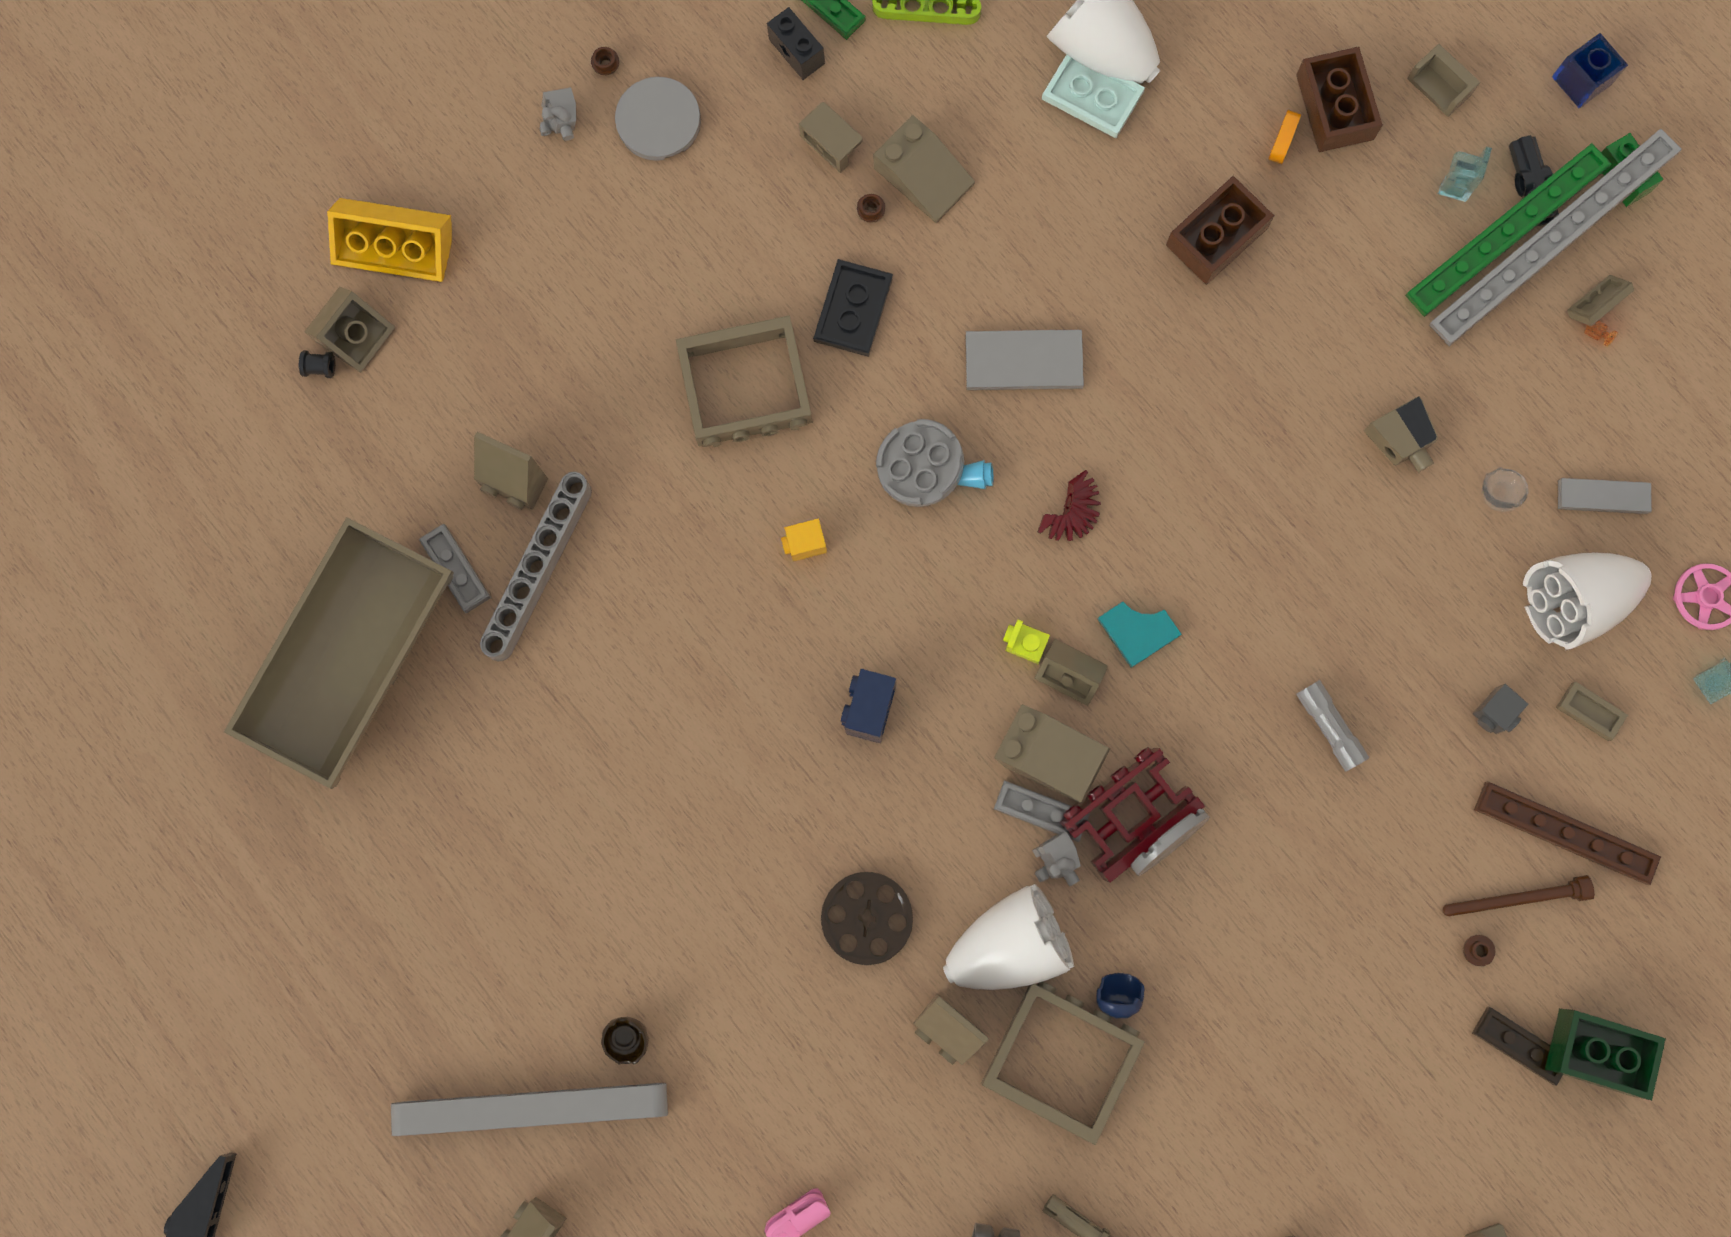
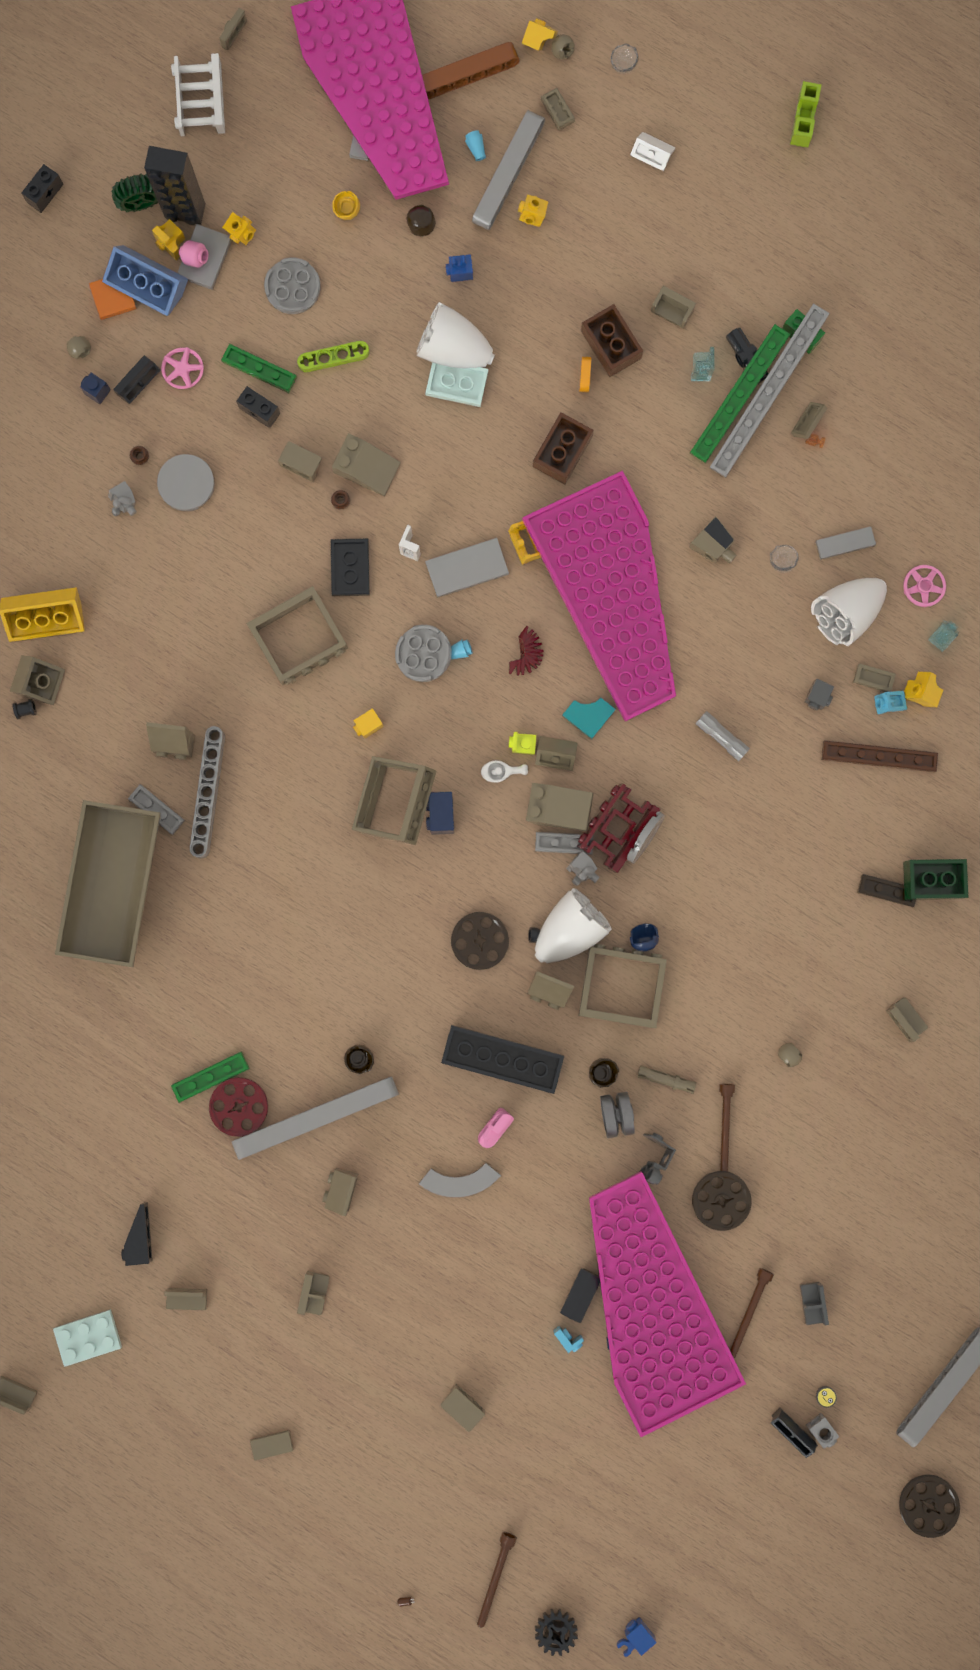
camera: 25 degrees left, 5 degrees up
reddish brown piece [1443,875,1595,917] -> none
reddish brown plate [1463,935,1496,966] -> none
clear blue head [1552,33,1628,108] -> none
none -> green tile [171,1051,250,1103]
none -> dark red wedge [209,1078,268,1137]
none -> dark tan window [352,756,436,846]
none -> white panel [399,525,421,561]
none -> black brick [441,1025,564,1094]
none -> white piece [481,760,528,783]
none -> yellow window [508,521,541,565]
none -> dark pink wing [522,471,676,722]
none -> black hinge [528,927,541,943]
none -> dark brown hair [589,1058,619,1088]
none -> medium azure bracket [874,691,907,714]
none -> yellow brick [904,671,943,708]

